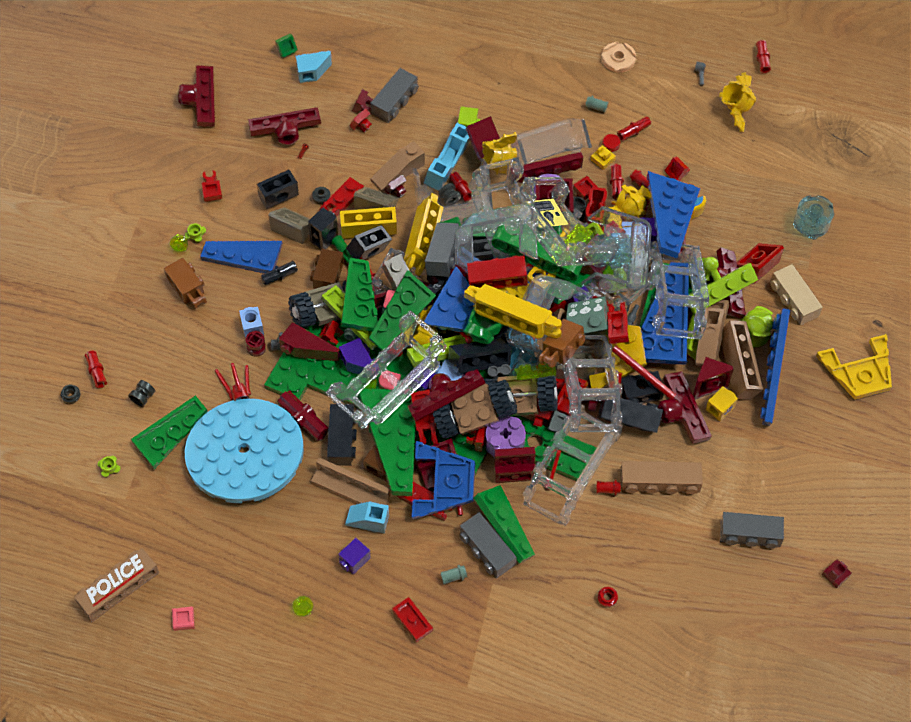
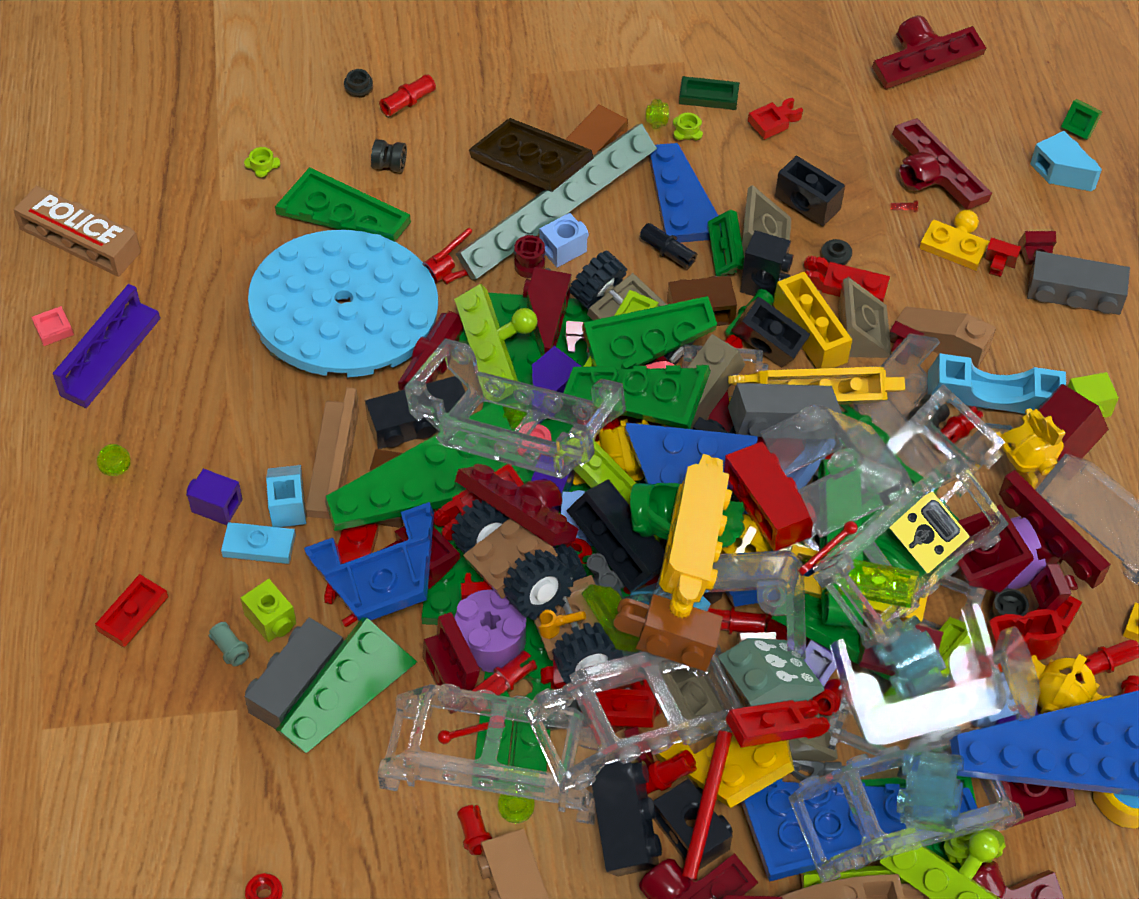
camera: 70 degrees right, 5 degrees down
none -> dark purple fence [52,284,160,409]
none -> medium azure plate [221,522,296,564]
none -> lime brick [240,579,297,643]
none -> lime plate [454,284,538,403]
none -> plate [456,123,657,280]
none -> dark brown tile [469,118,594,192]
none -> red axle [470,650,537,708]
none -> clear neon green plate [498,787,535,823]
none -> light orange hand [538,610,586,639]
none -> dark green tile [679,76,740,110]
none -> green tile [708,210,744,277]
none -> red hinge [797,521,858,576]
none -> clear light blue brick [897,749,964,834]
none -> yellow plate [920,210,990,271]
none -> clear tile [993,626,1040,721]
none -> dark red tile [1030,564,1078,611]

